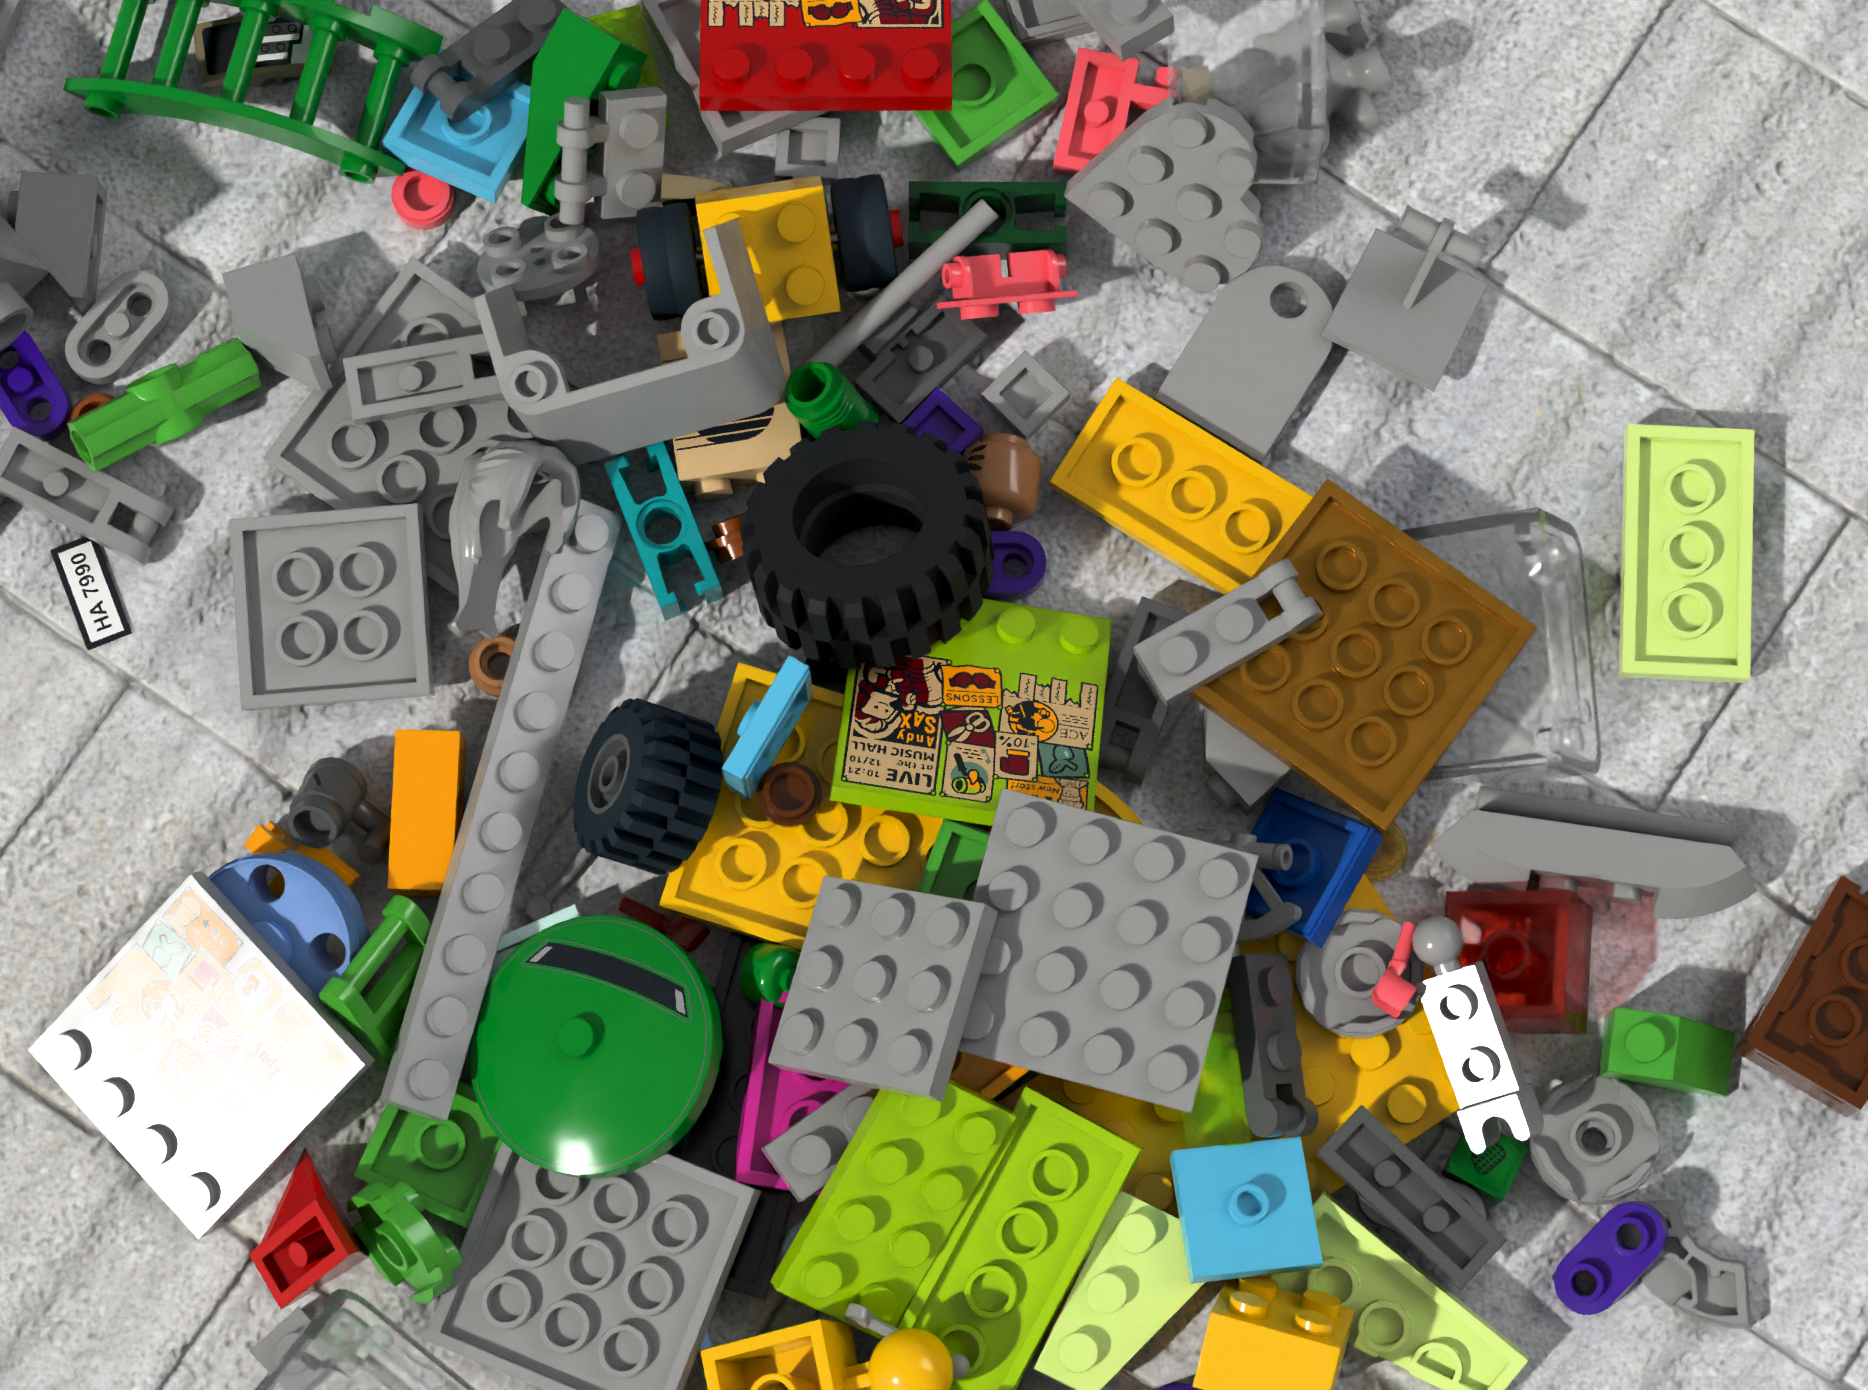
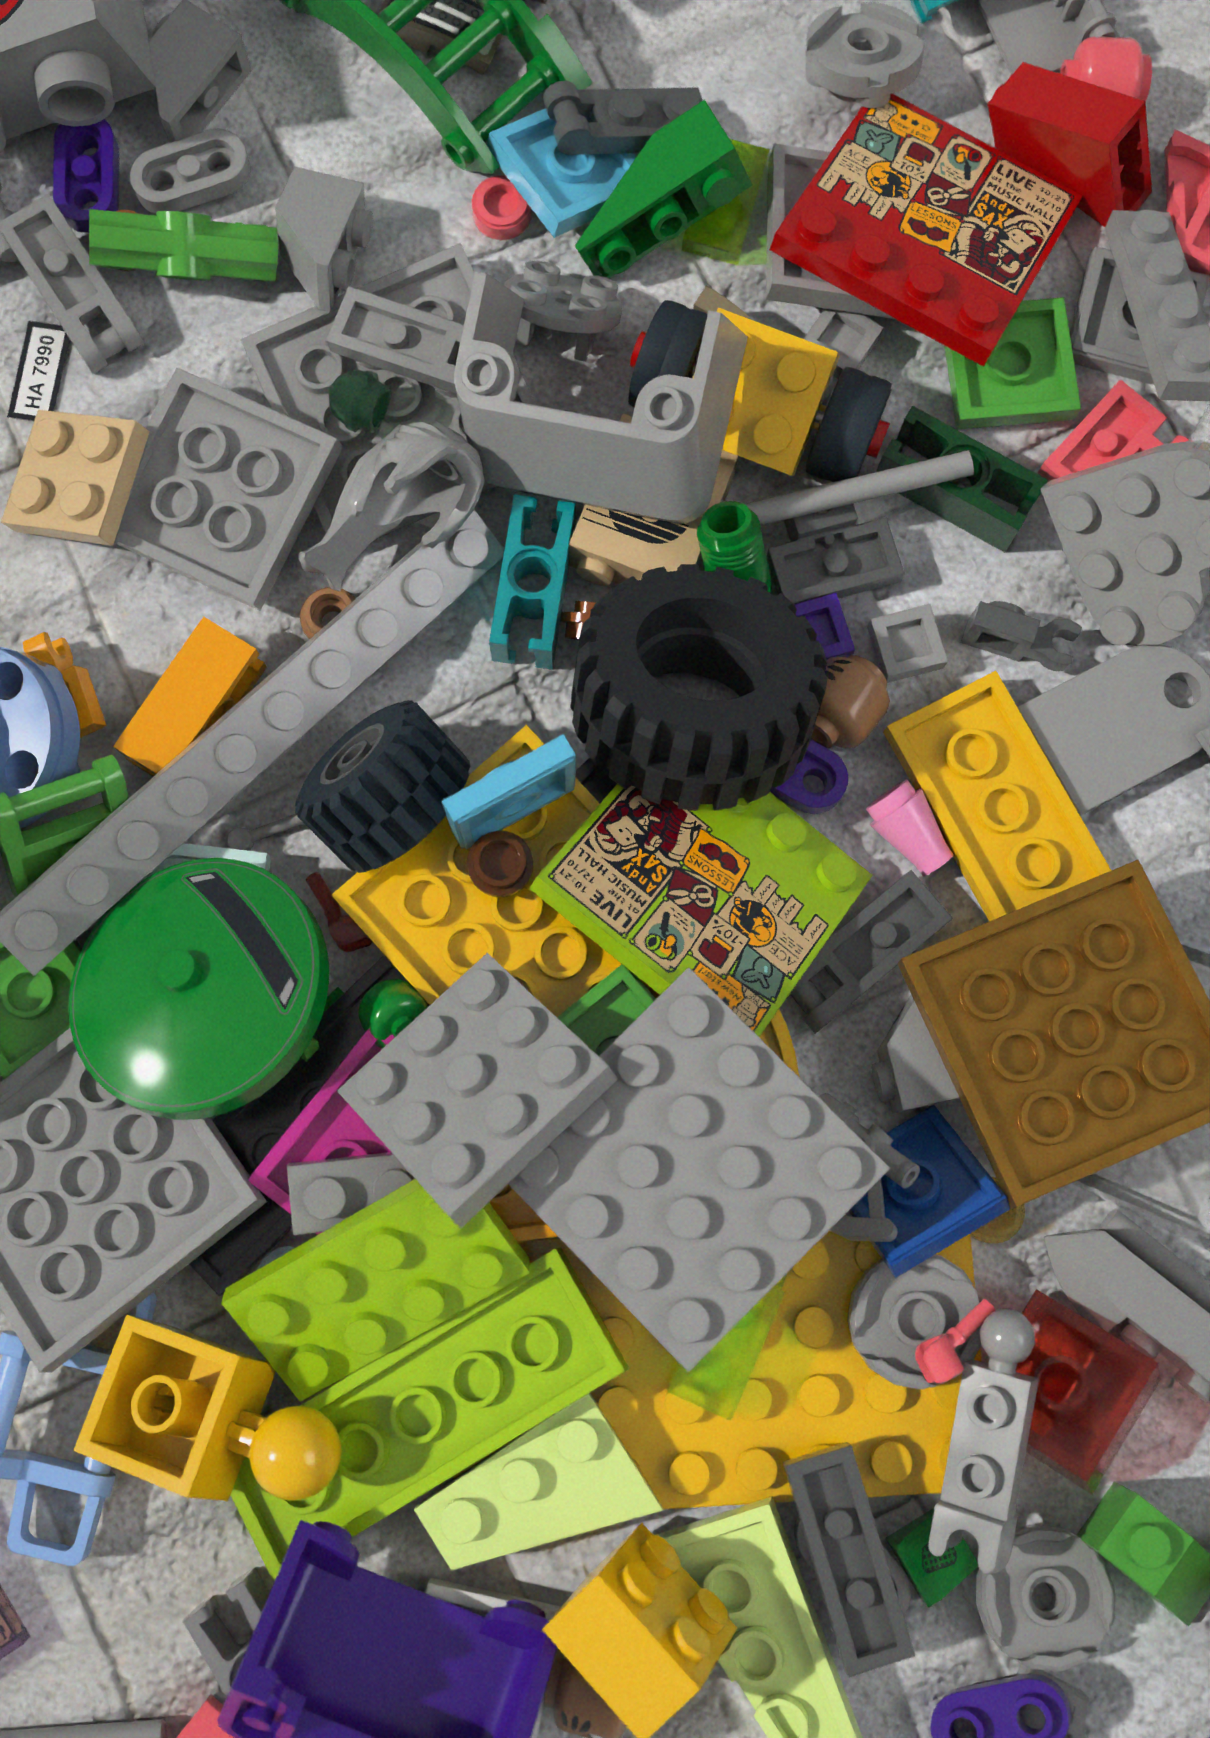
camera: 25 degrees right, 0 degrees up
dark grey piece [287,757,391,865] -> none
light grey plate [554,87,667,225] -> none
light grey hinge [844,1303,970,1379] -> none
coral hinge [937,248,1078,320] -> none
light grey plate [1133,558,1323,707] -> none
medium azure plate [1169,1136,1323,1284] -> none
dark grey plate [1227,954,1318,1138] -> none
none -> tan plate [1,410,150,546]
none -> clear green plate [329,370,391,433]
none -> bright pink cone [866,779,954,876]
none -> dark grey plate [961,601,1082,671]

